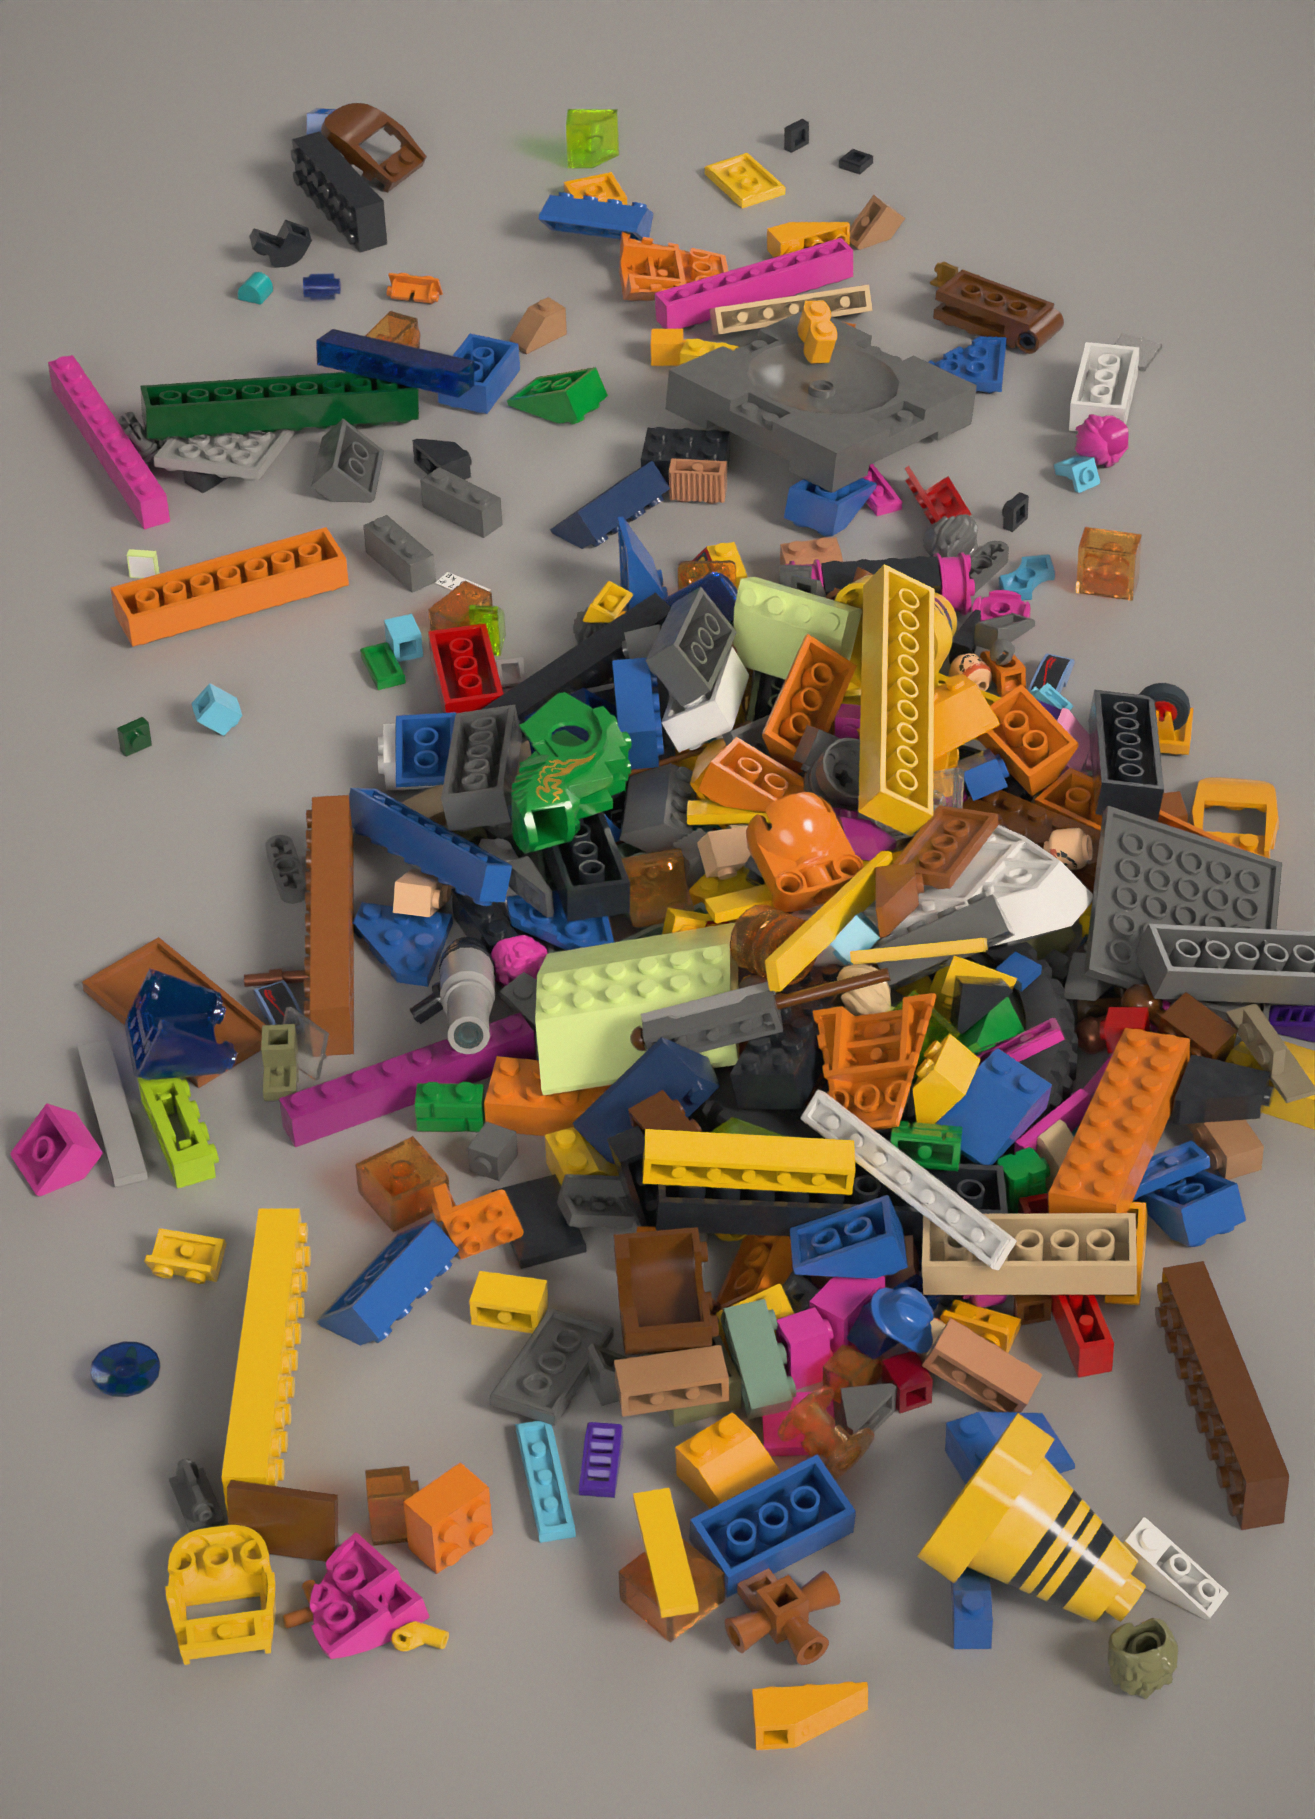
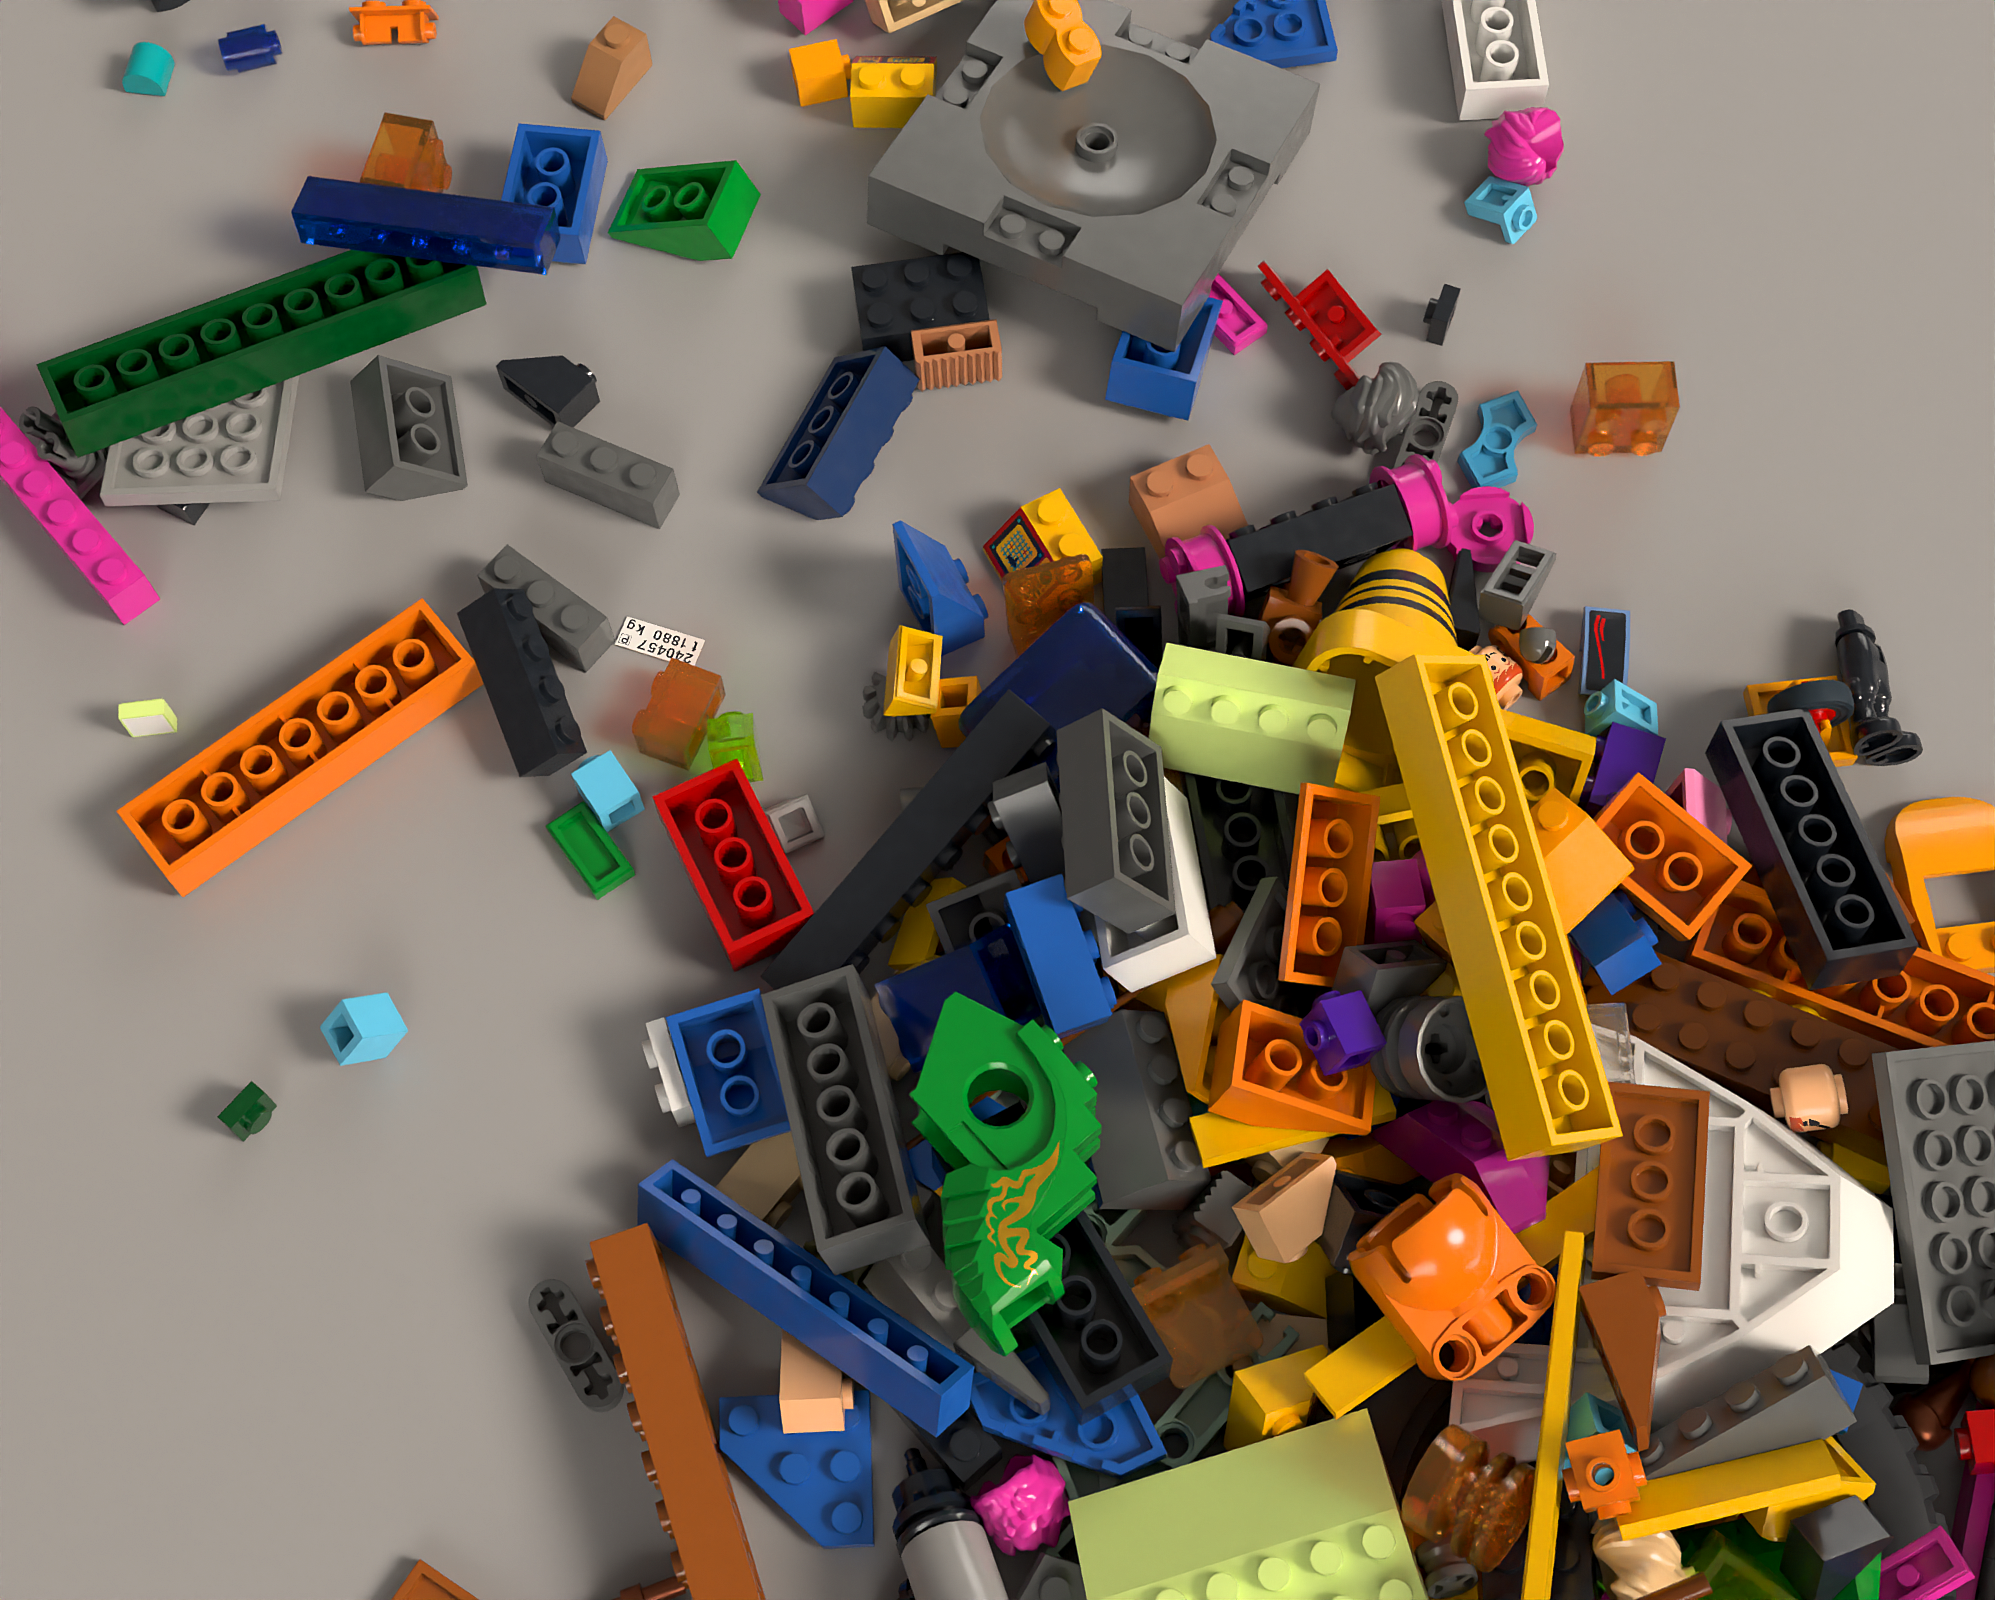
camera: 15 degrees left, 25 degrees up
none -> black brick [457,588,588,777]
none -> dark purple brick [1299,990,1387,1076]
none -> orange brick [1562,1429,1648,1520]
none -> black piece [1835,609,1923,766]

